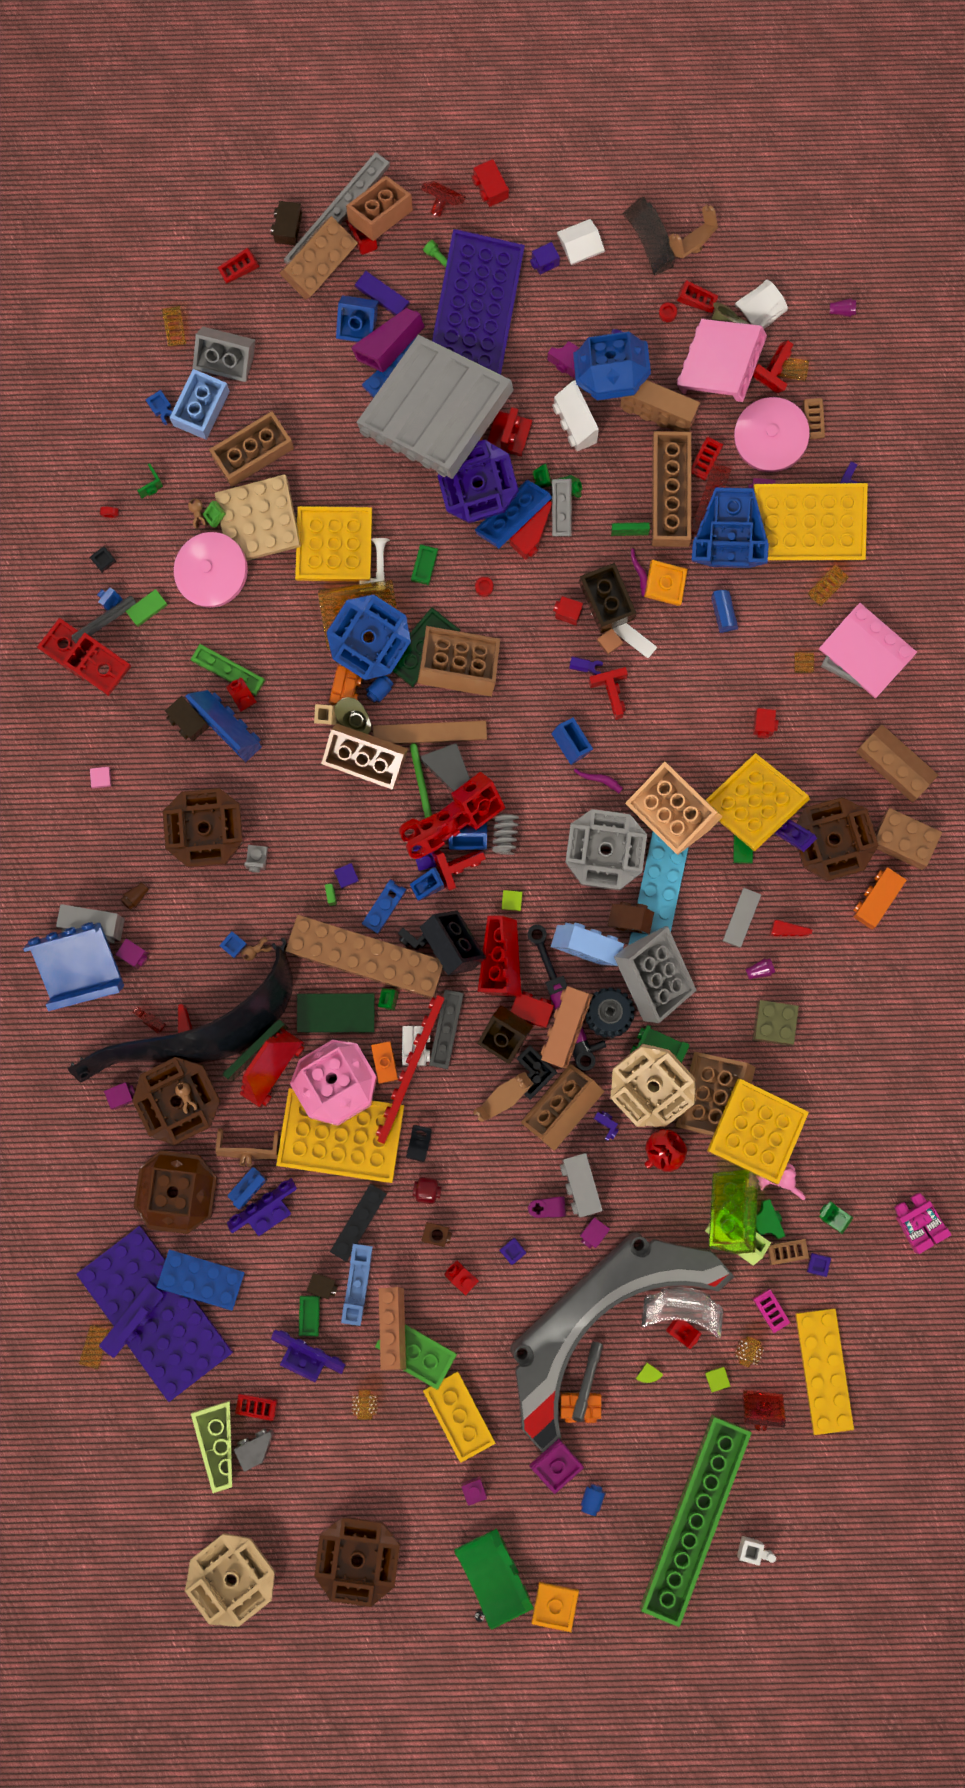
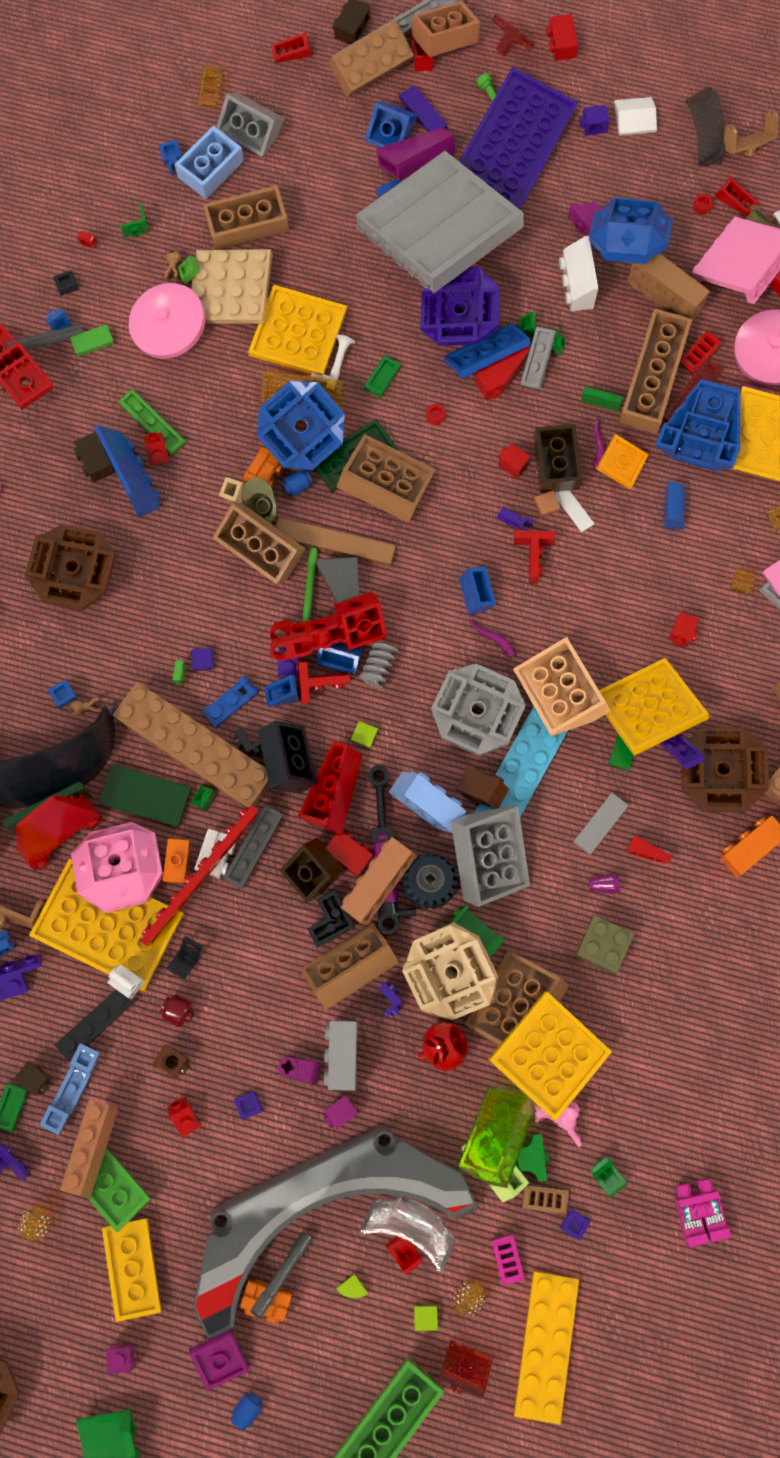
camera: 15 degrees right, 5 degrees down
light grey bracket [244,845,268,873] -> none
medium nougat piece [473,1072,533,1122] -> none
red bracket [488,407,532,457] -> none
none -> white brick [107,965,145,999]

